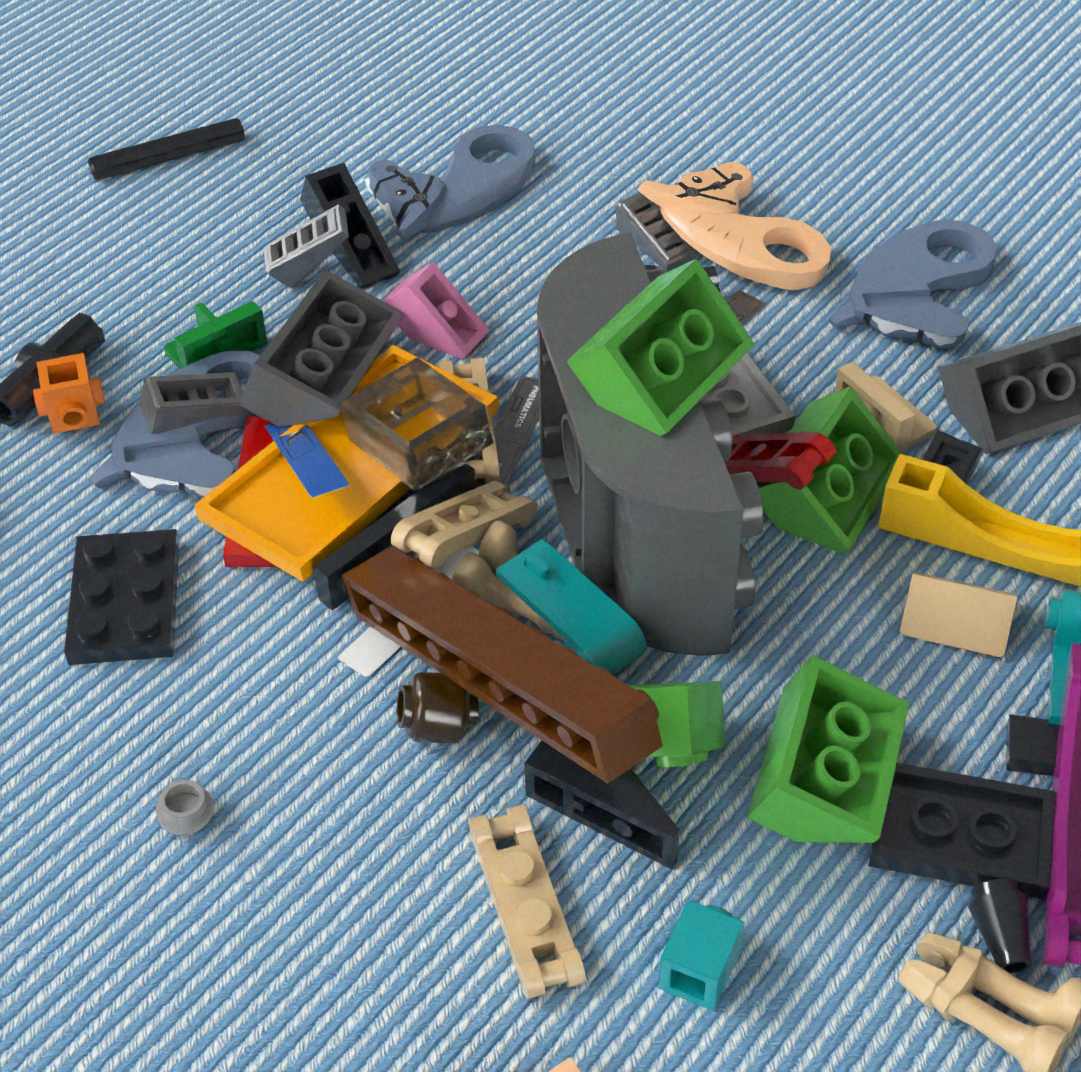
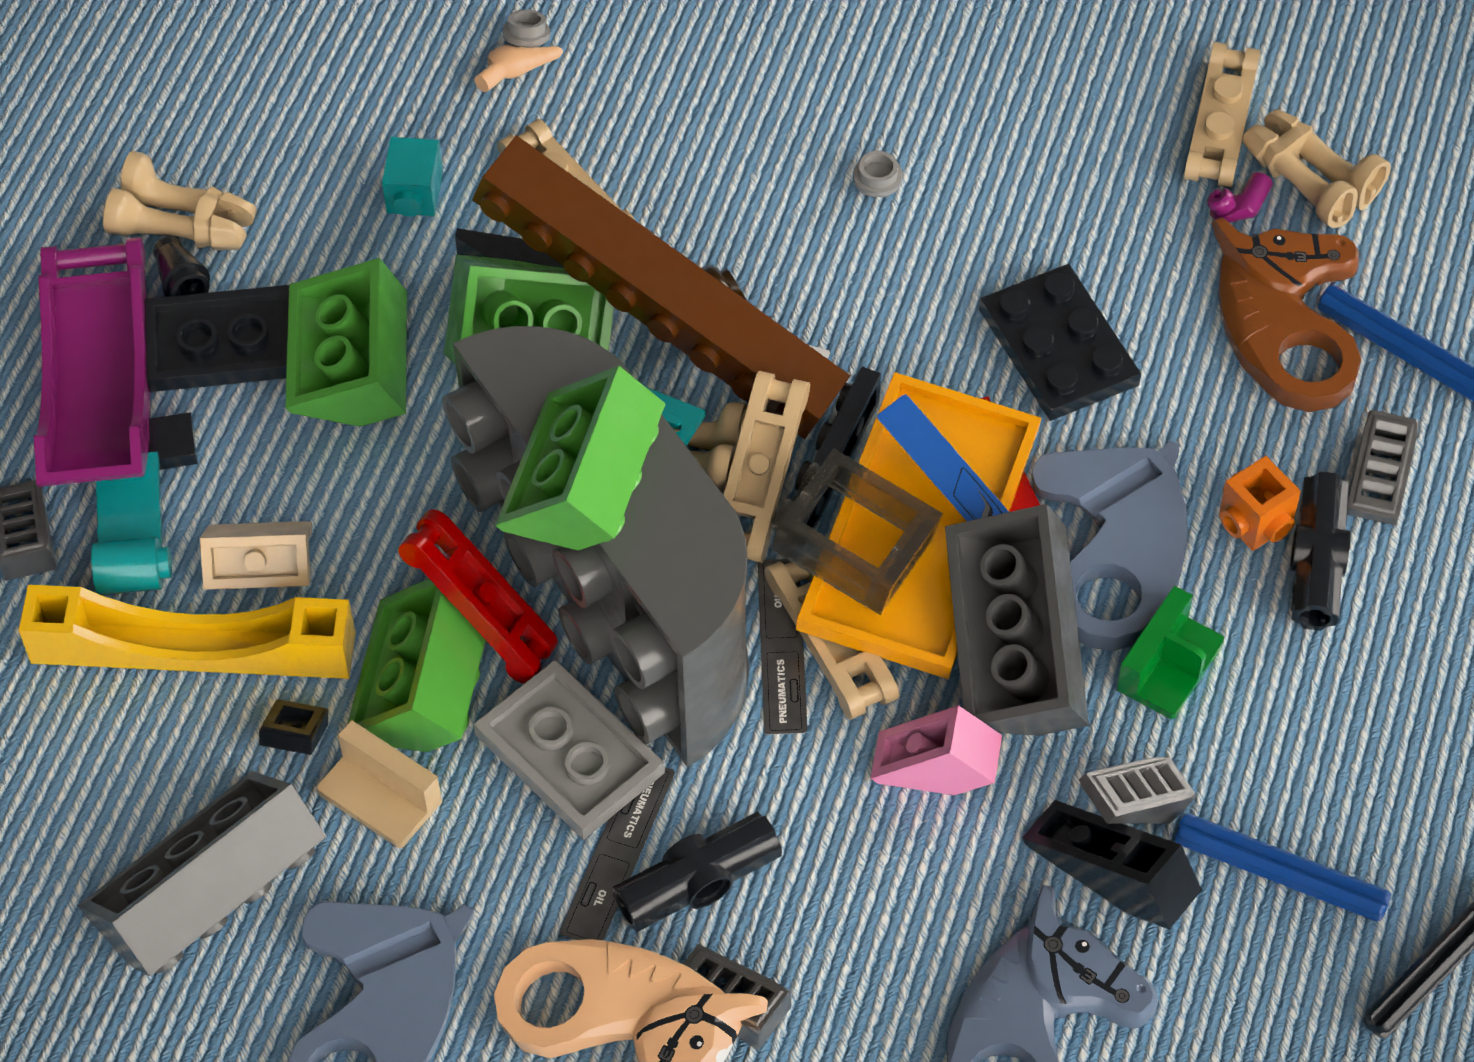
camera: 160 degrees right, 10 degrees up
flat silver slope [140,372,247,434] -> none
none -> blue axle [1175,813,1391,921]

